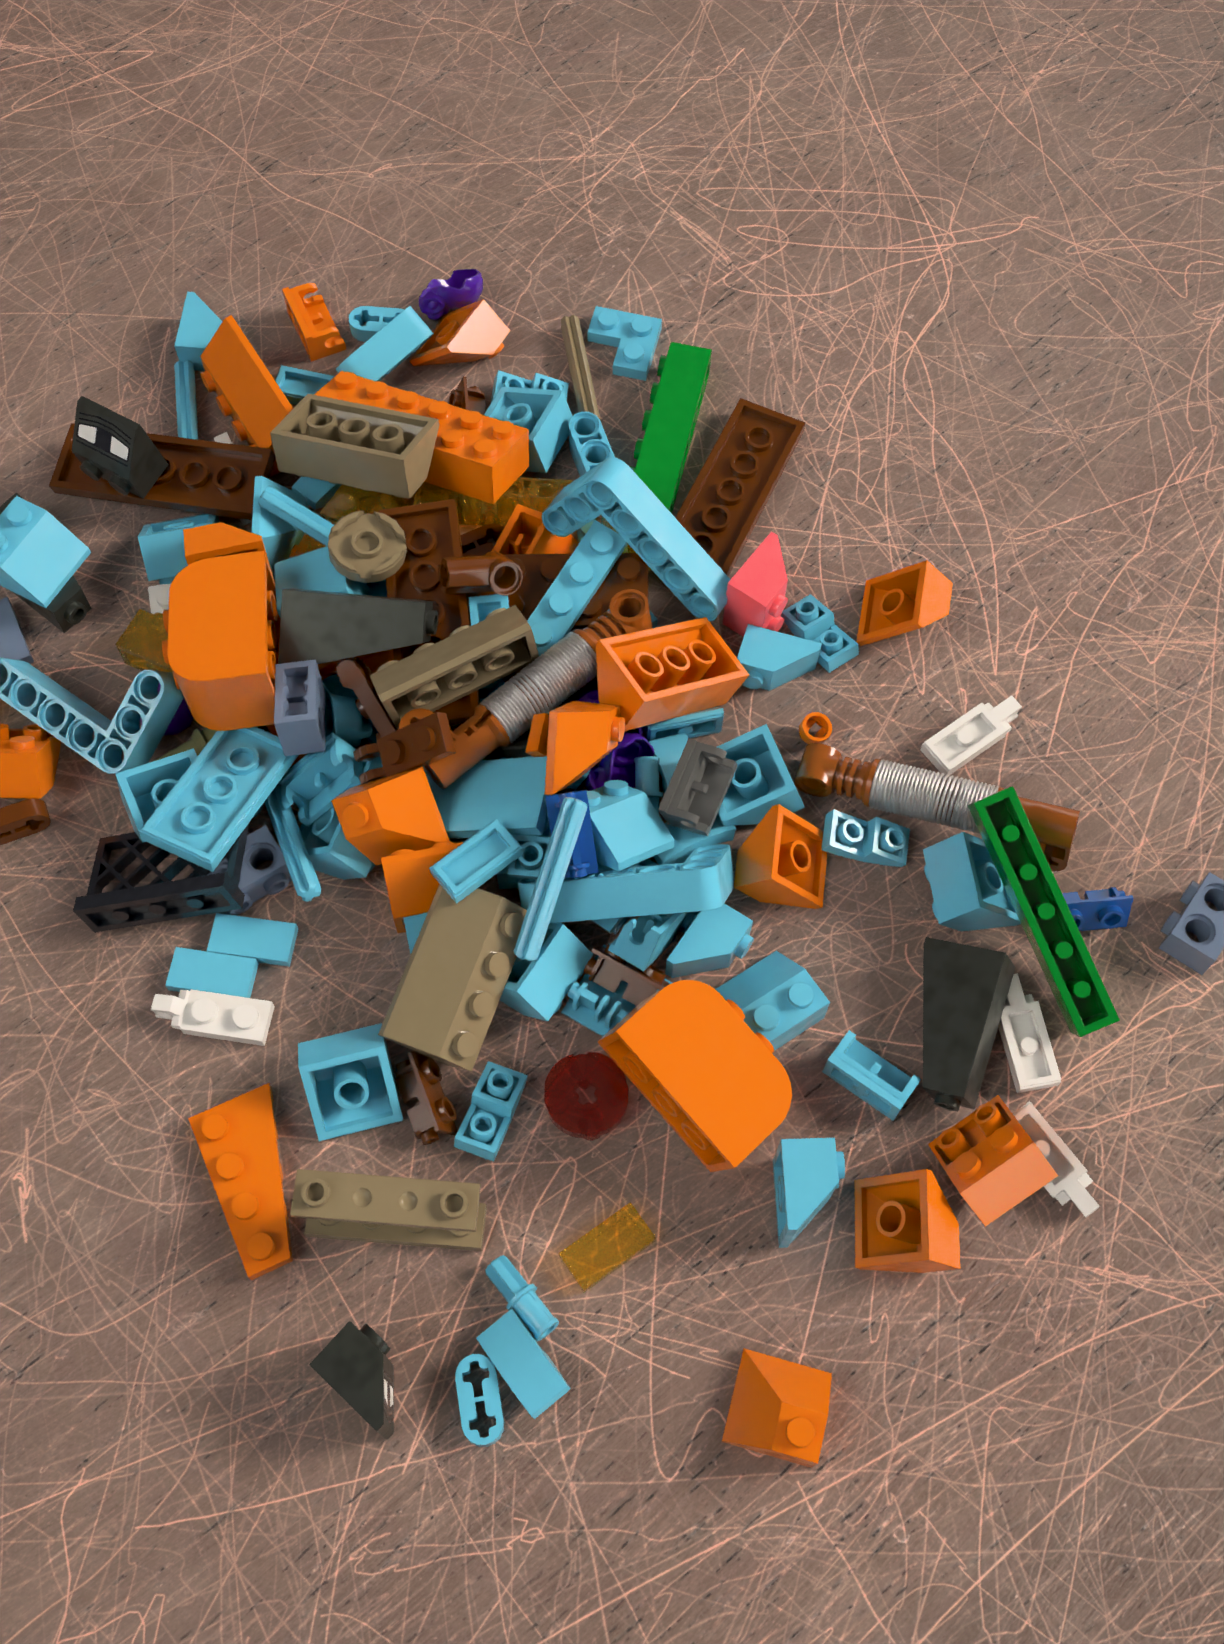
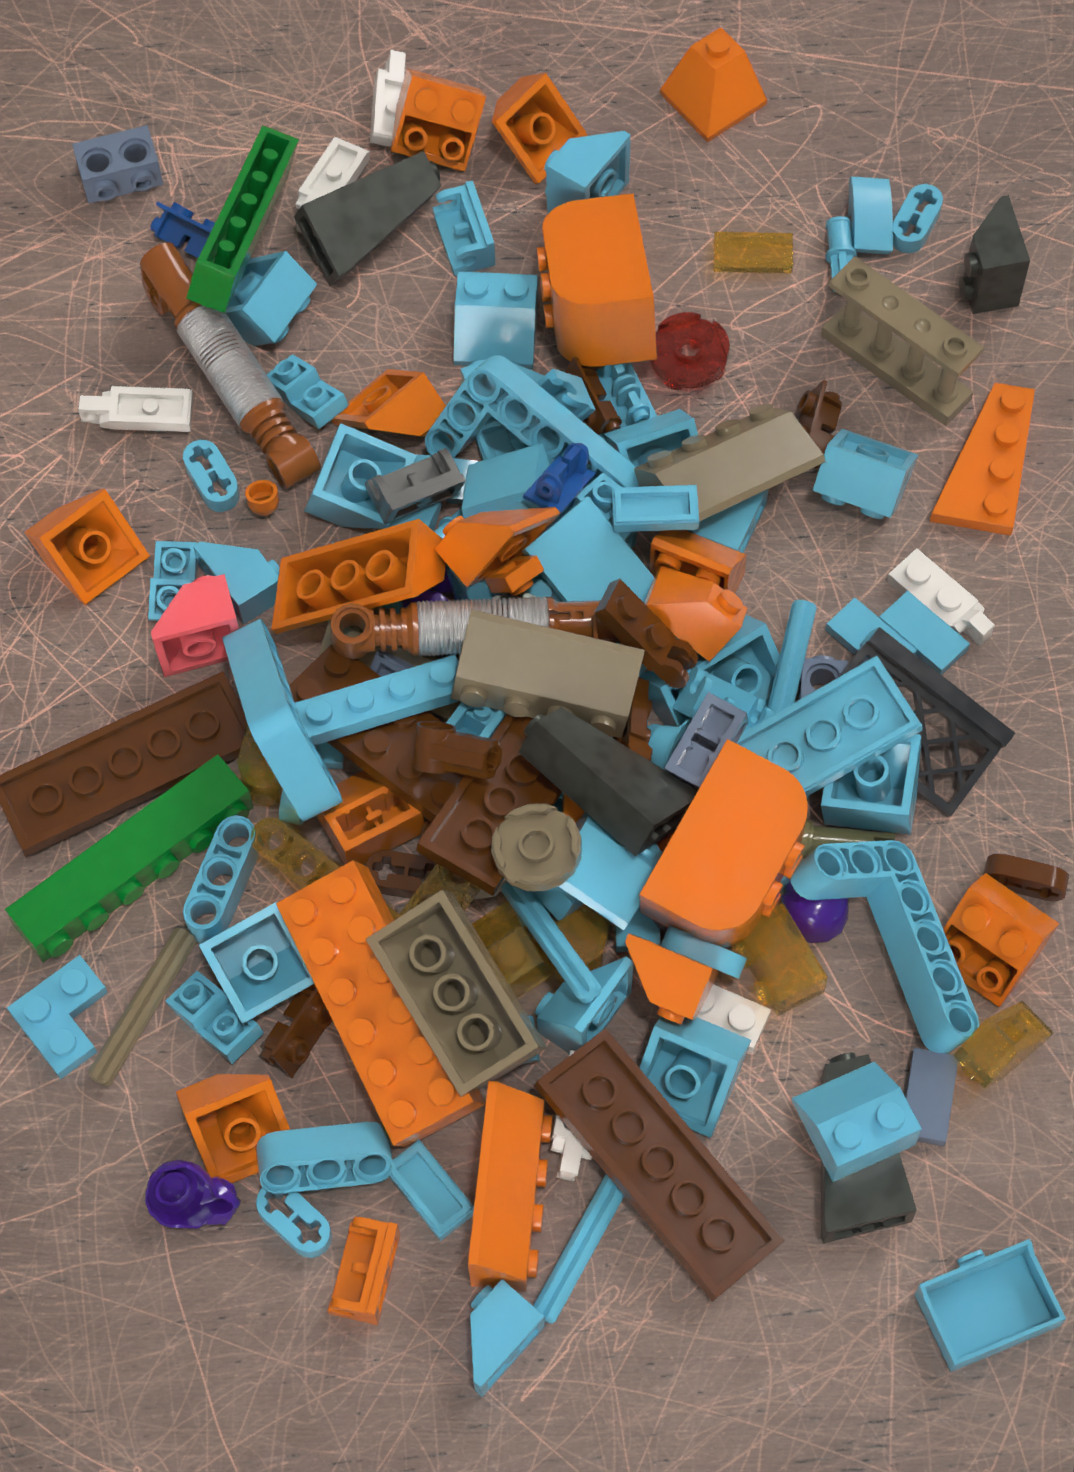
camera: 140 degrees left, 0 degrees up
pearl dark grey slope [72,396,168,499] -> none
medium azure slope [454,1061,528,1162] -> none
medium azure axle [514,797,588,961] -> none
none -> medium azure beam [183,440,240,512]

